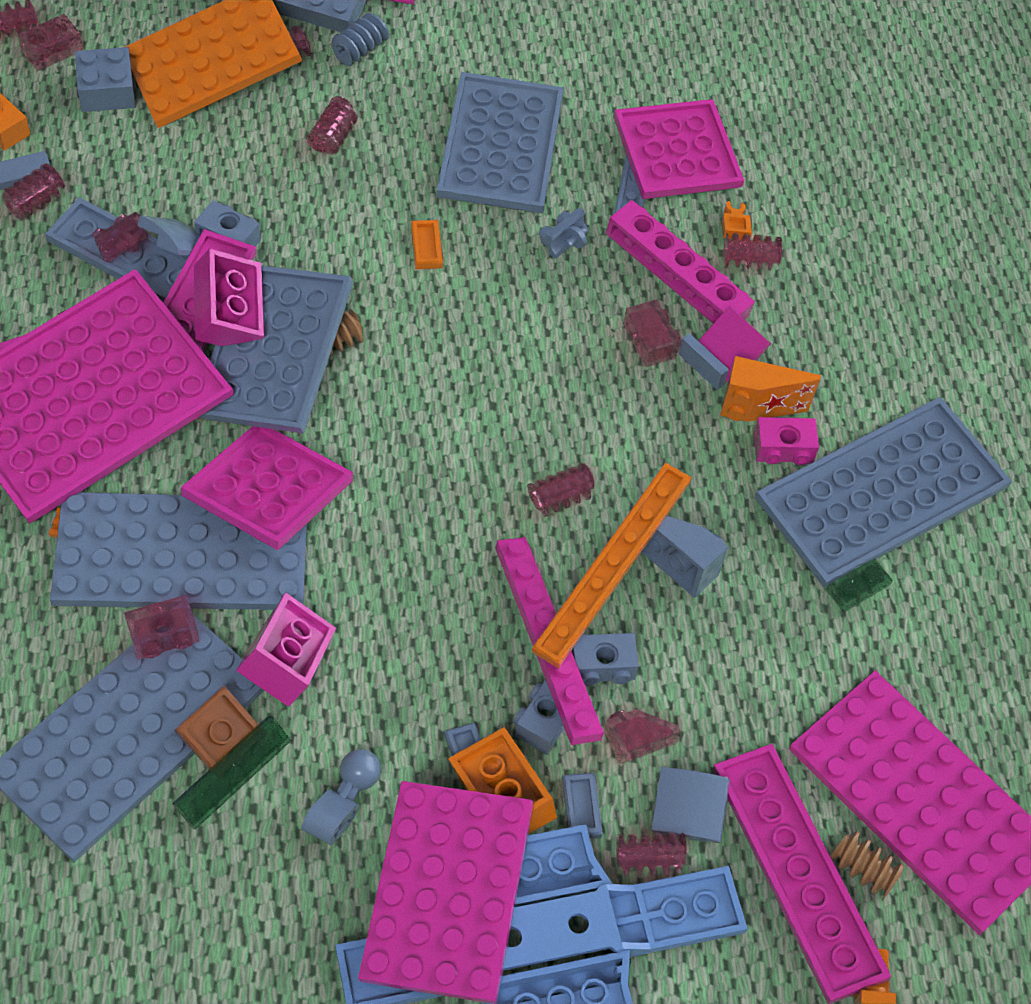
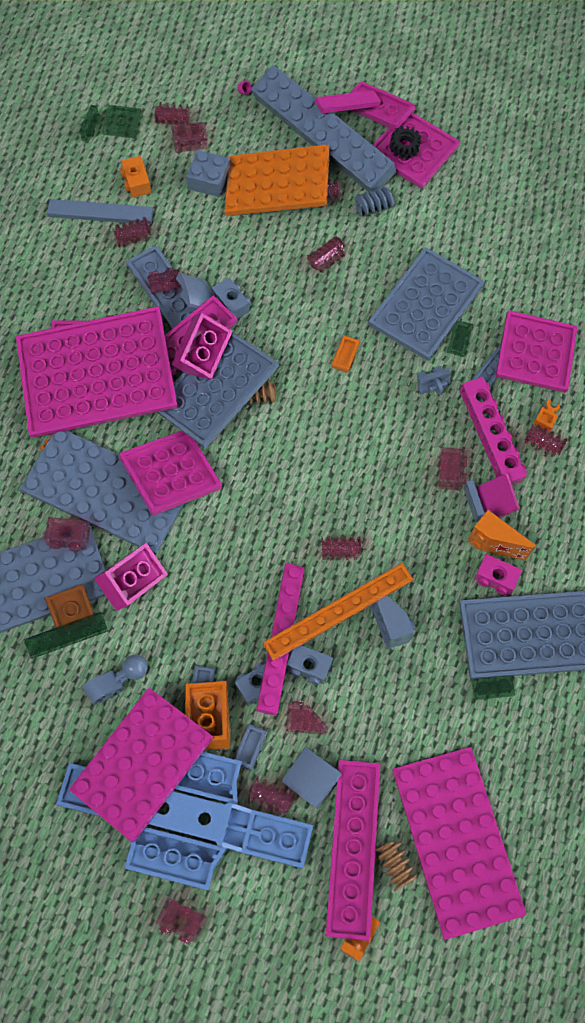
camera: 30 degrees right, 10 degrees up
none -> clear green tile [447,320,473,357]

